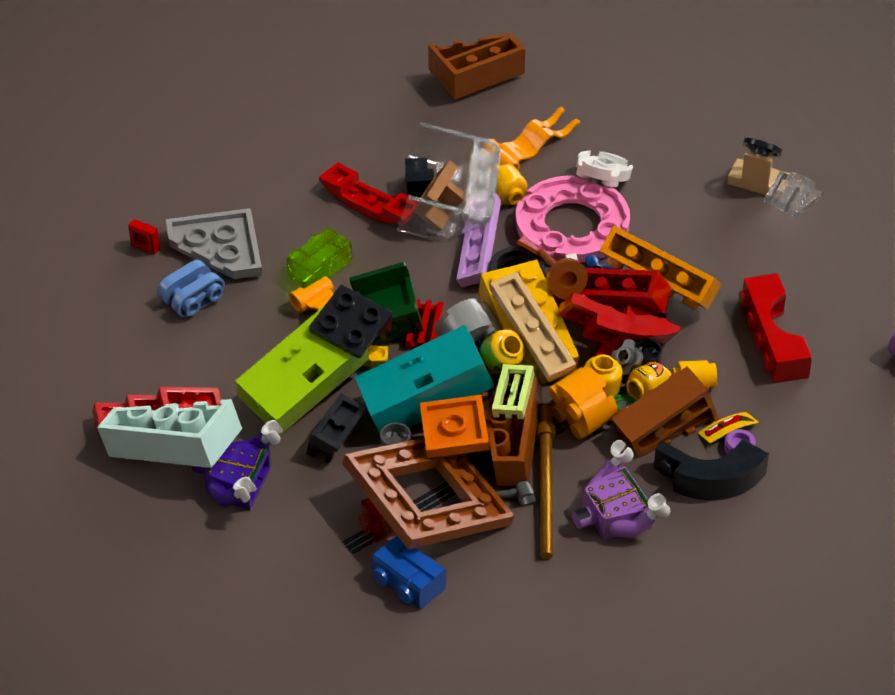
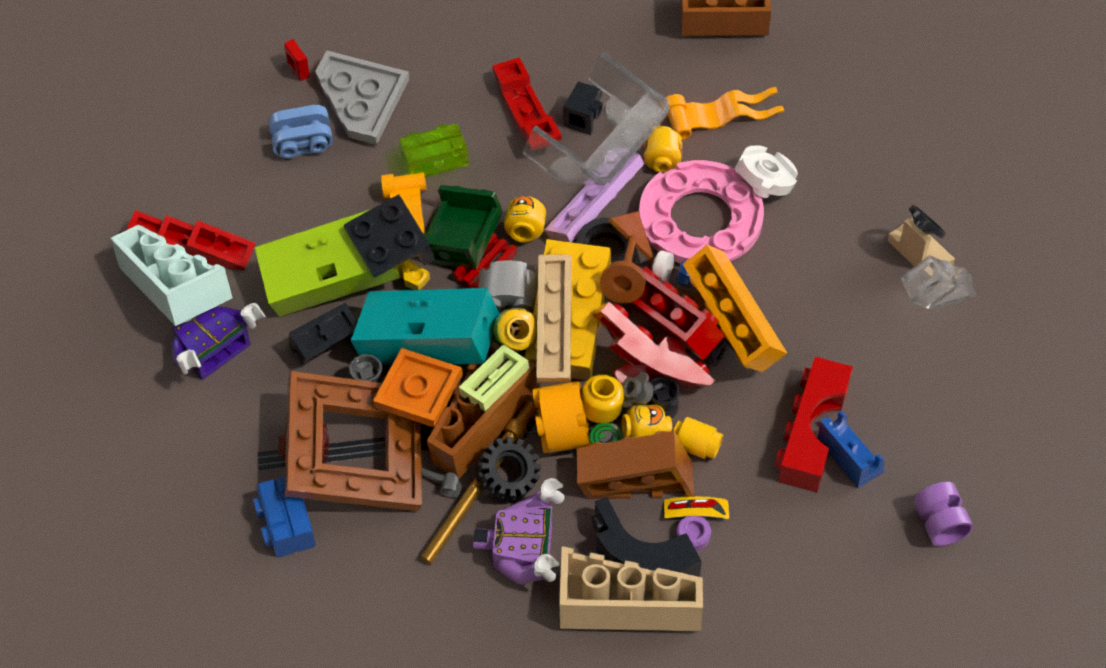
camera: 30 degrees right, 10 degrees up
medium nougat panel [413,160,464,229] -> none
none -> black tyre [475,437,541,503]
none -> yellow head [504,196,546,243]
none -> tan wedge [560,546,703,631]
none -> blue hinge [817,411,885,488]

